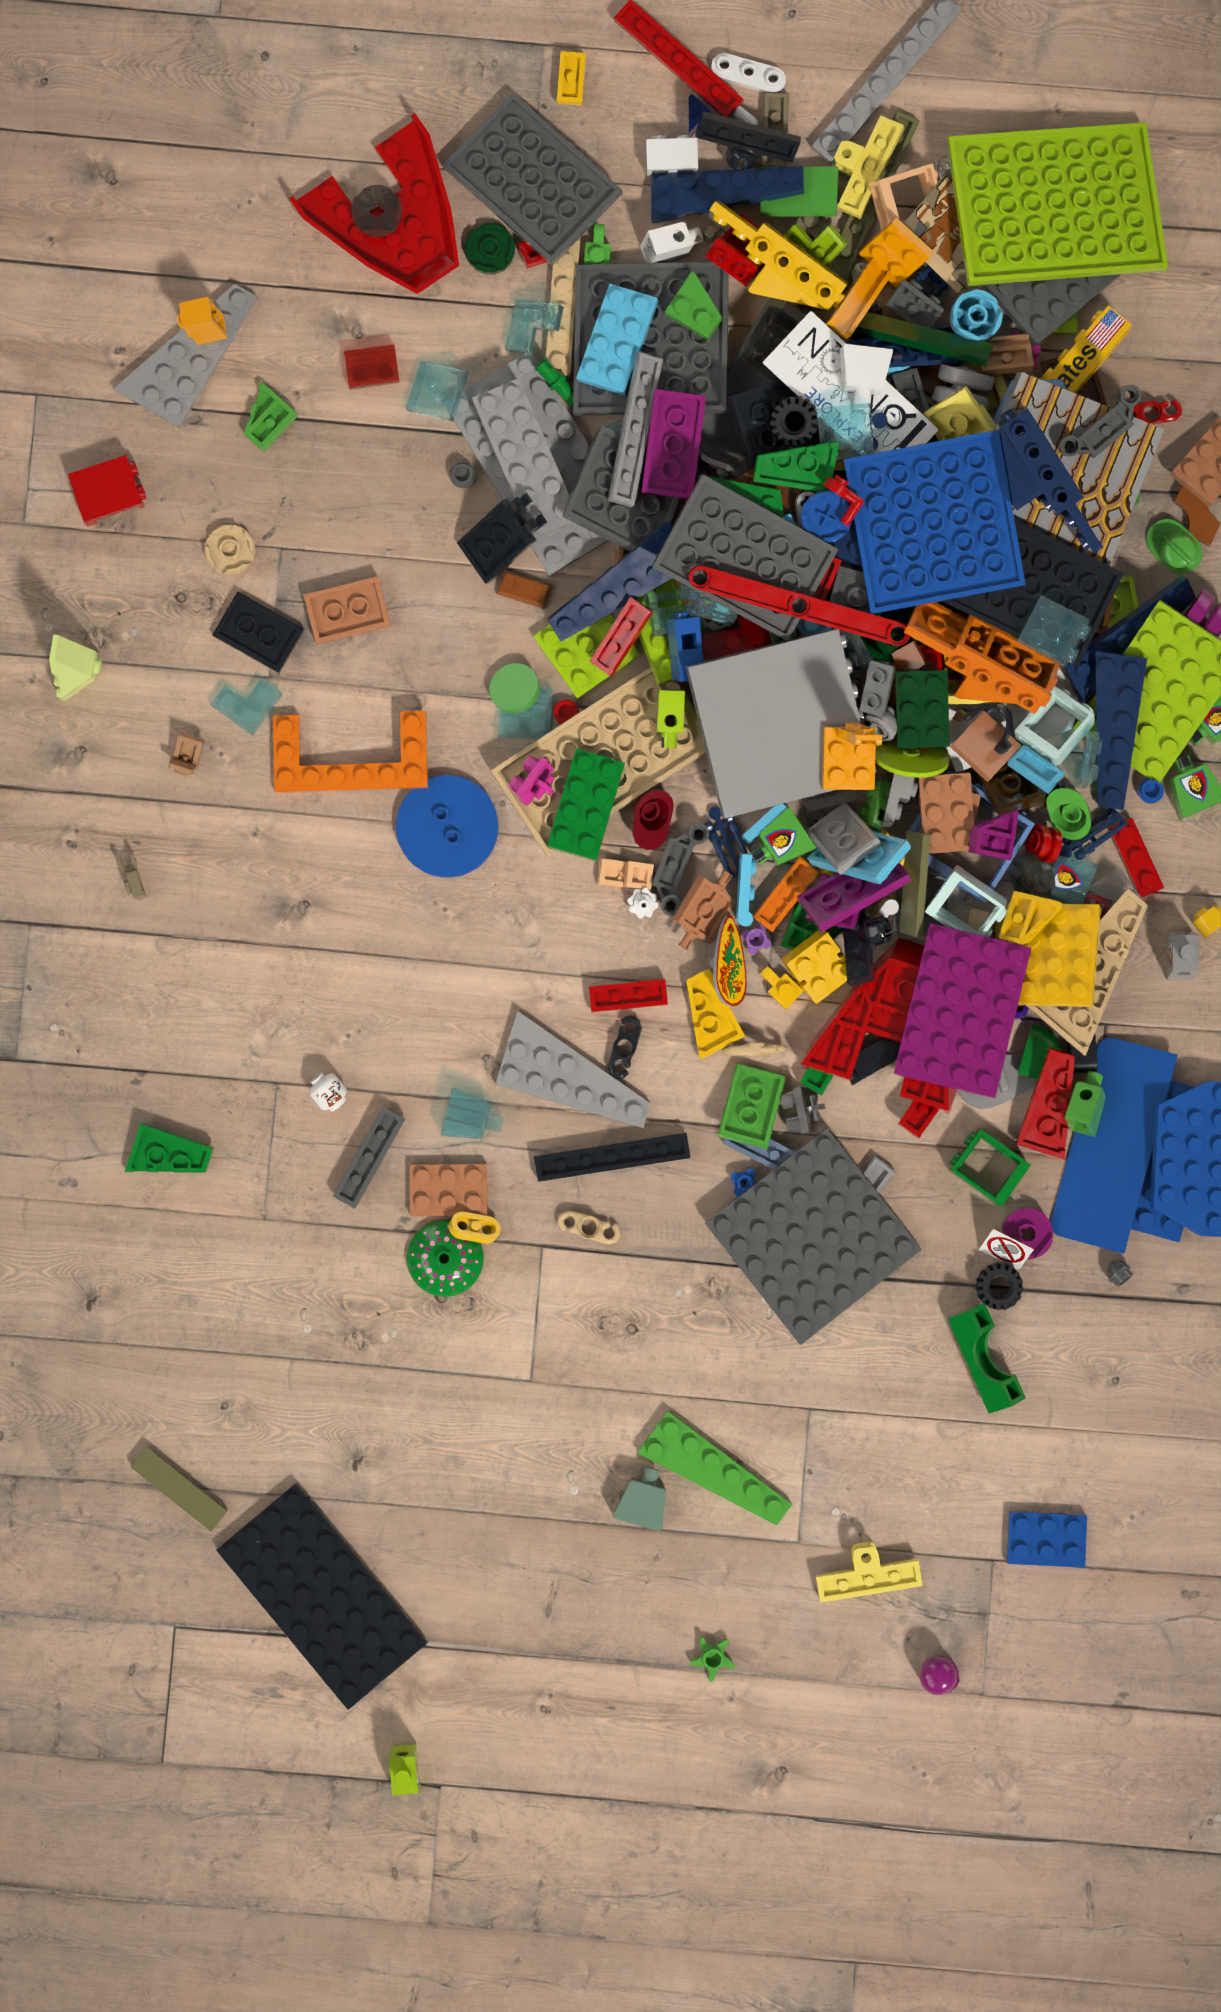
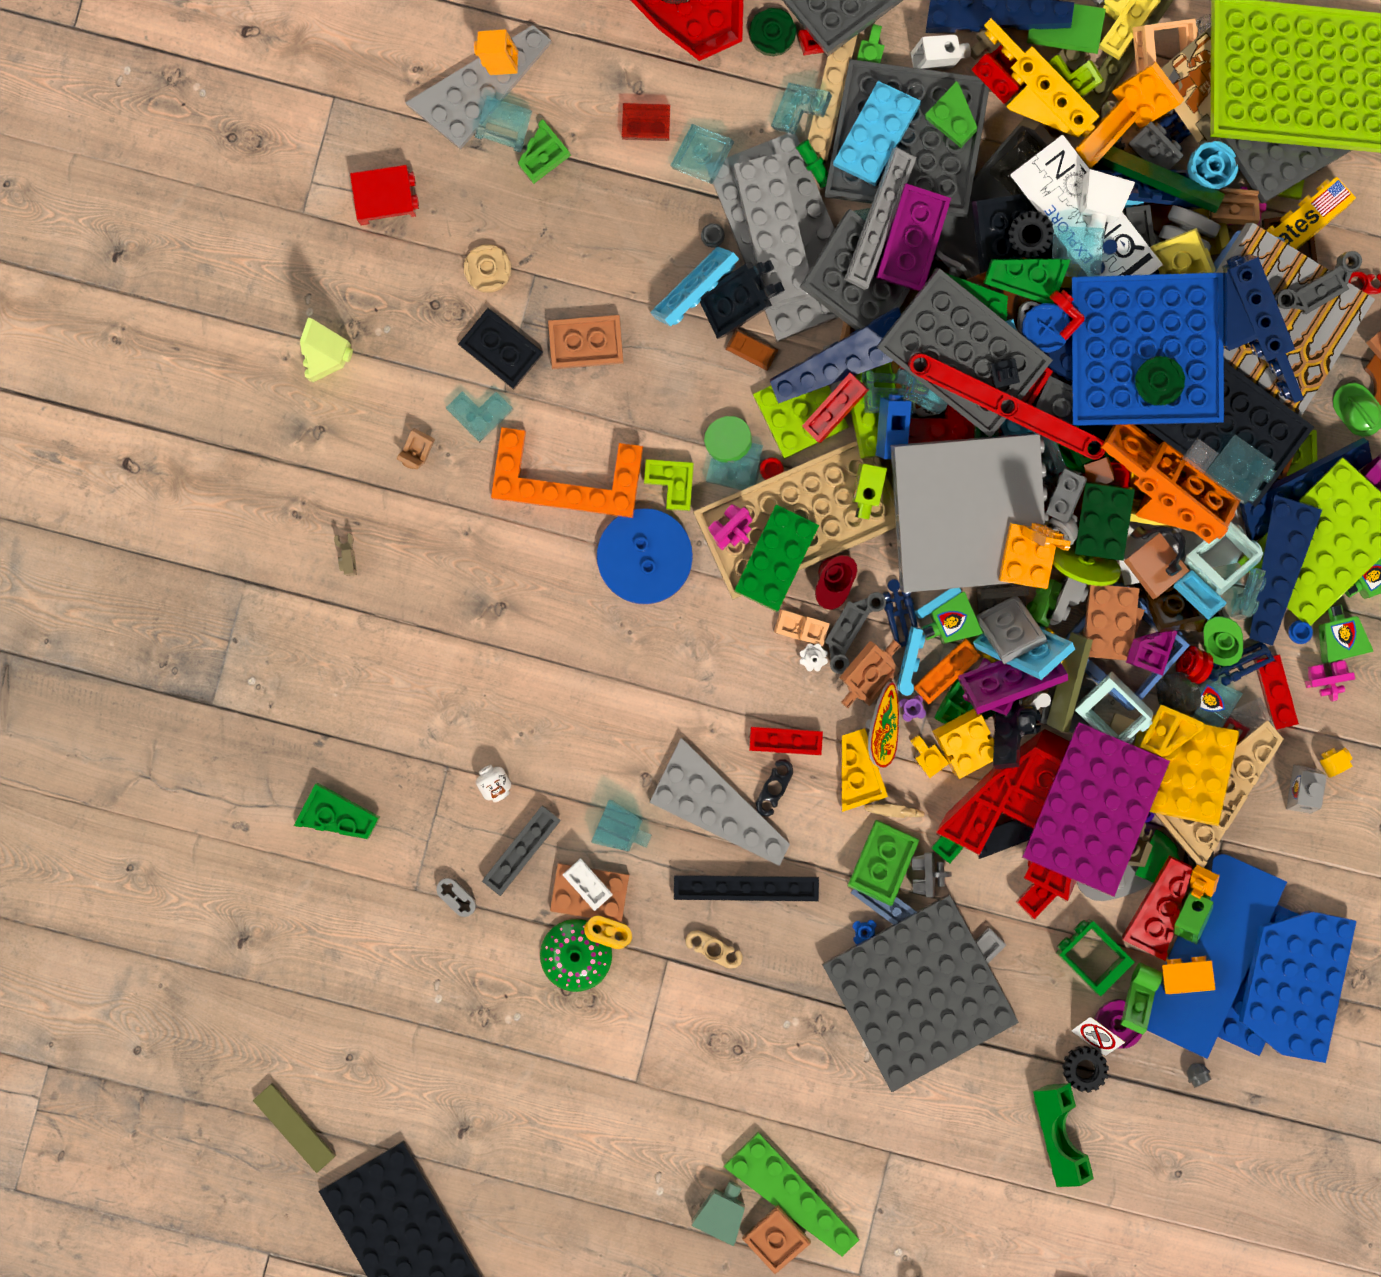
camera: 10 degrees right, 0 degrees up
none -> light grey beam [436,878,477,917]
none -> clear light blue plate [475,96,532,152]
none -> white plate [562,858,613,911]
none -> lime plate [644,459,694,511]
none -> medium azure plate [650,247,739,327]
none -> nougat tile [742,1205,811,1274]
none -> black tile [989,358,1020,388]
none -> bright green plate [1121,962,1163,1035]
none -> dark tan plate [1128,823,1153,867]
none -> dark green tile [1135,356,1185,406]
none -> light orange brick [1162,956,1215,994]
none -> clear plate [1182,439,1219,474]
none -> light orange tile [1189,865,1219,899]
none -> dark pink hips [1305,660,1355,702]

